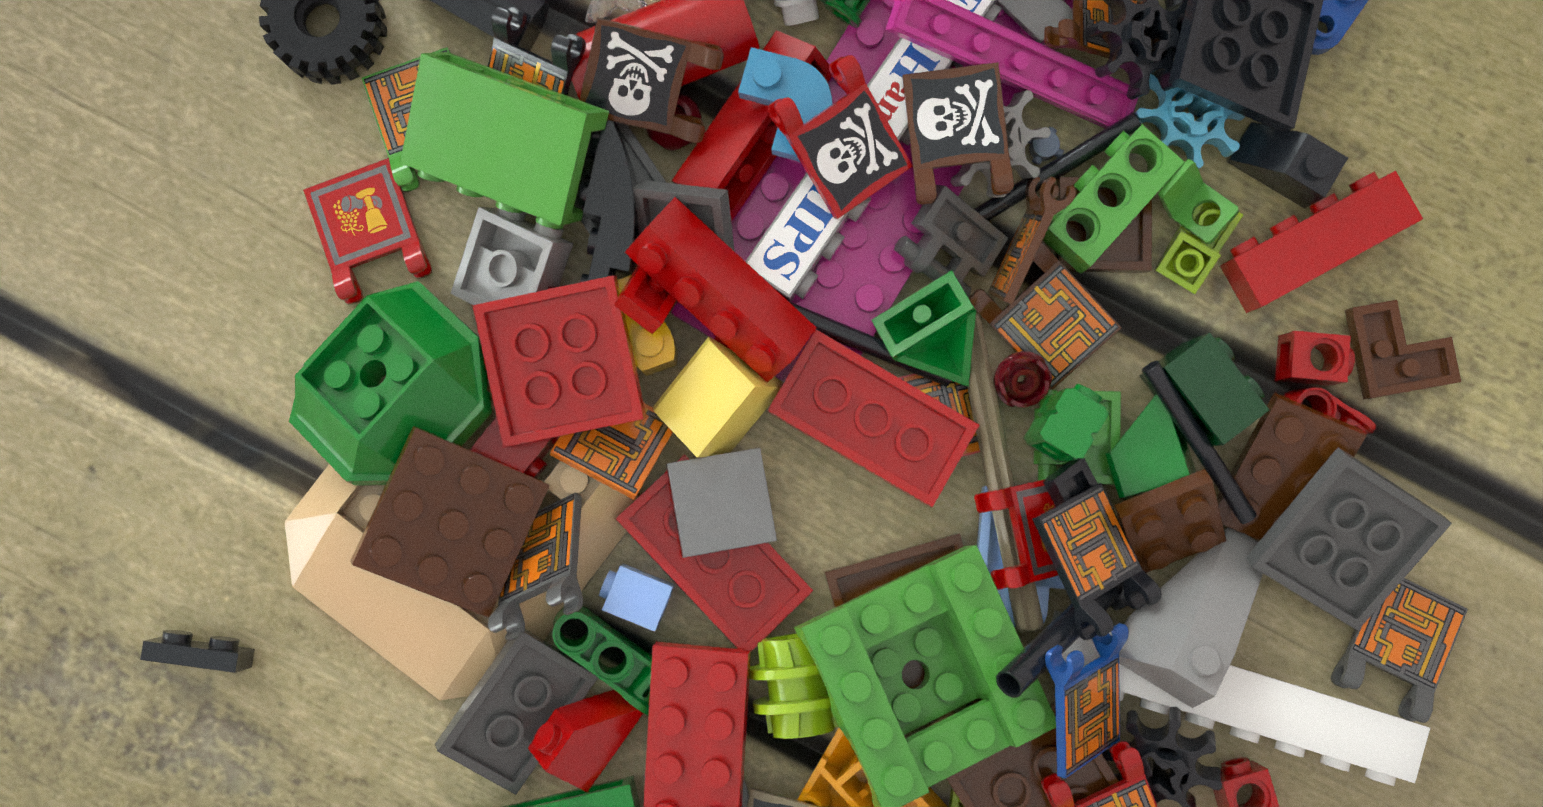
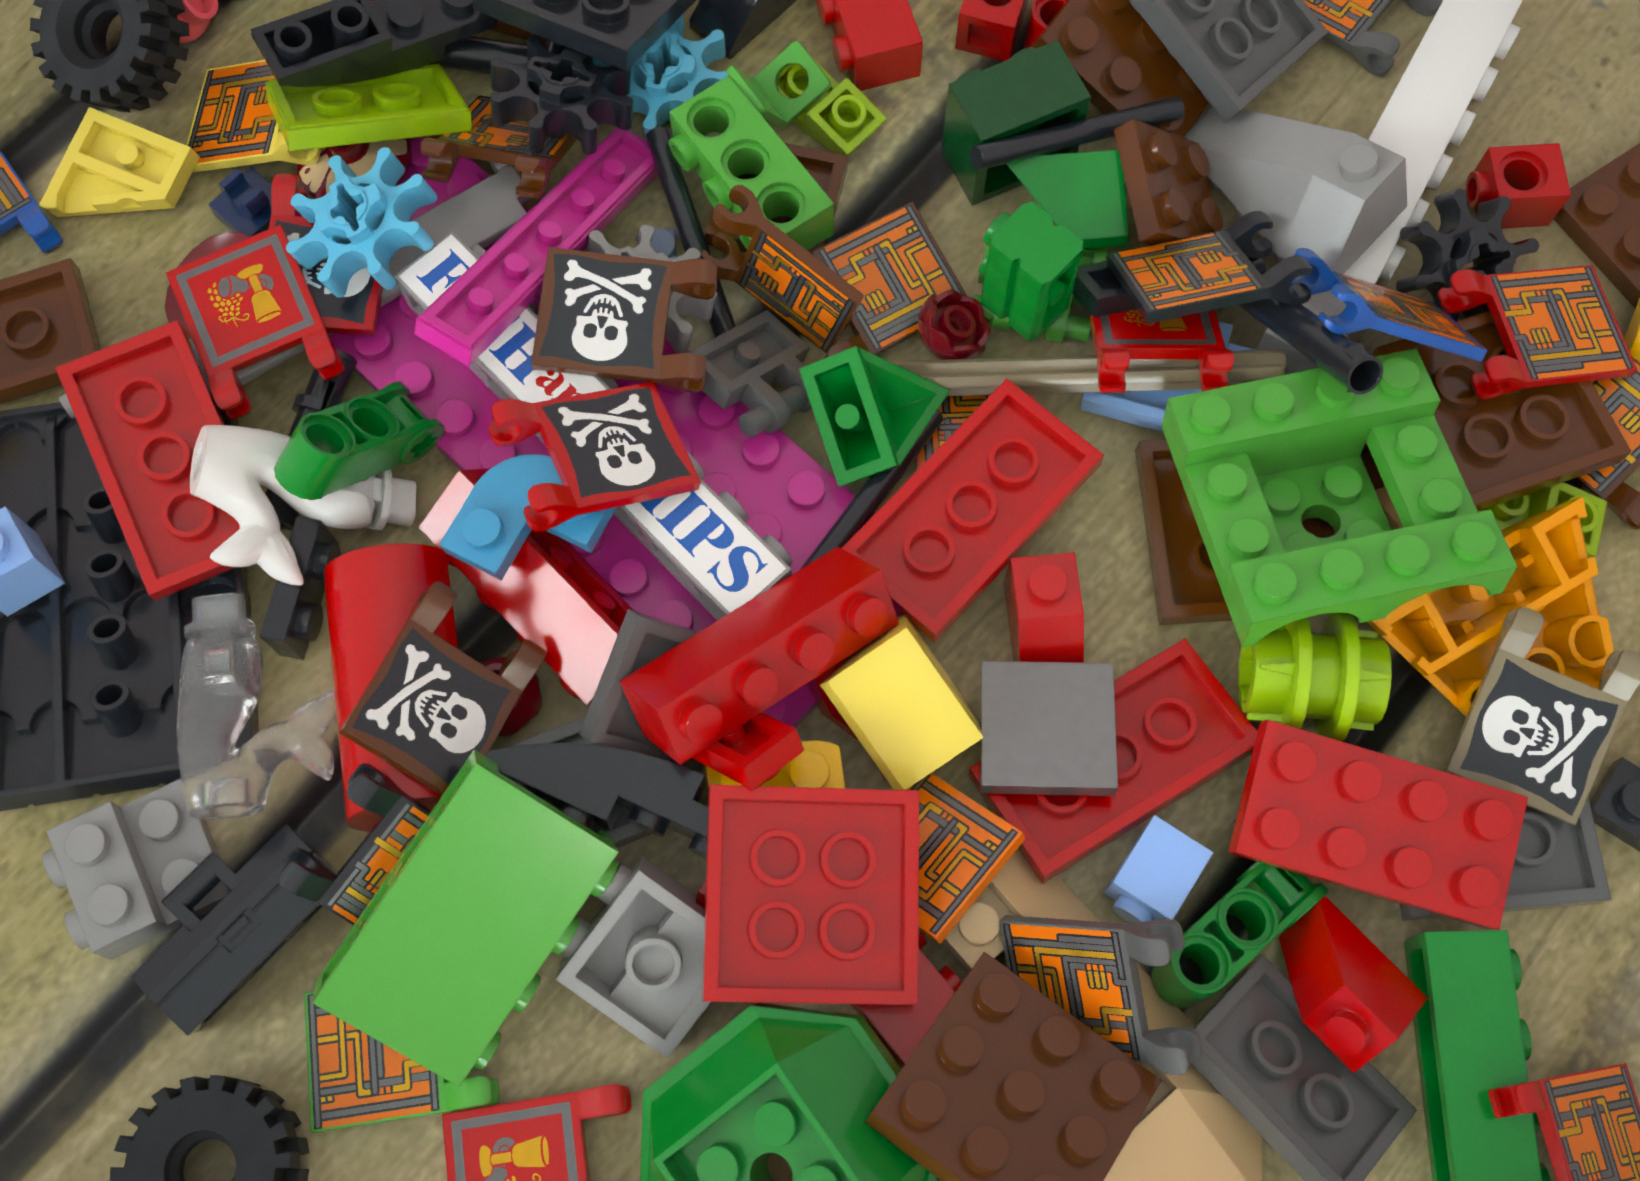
camera: 70 degrees left, 15 degrees down
none -> red slope [1003,552,1084,663]

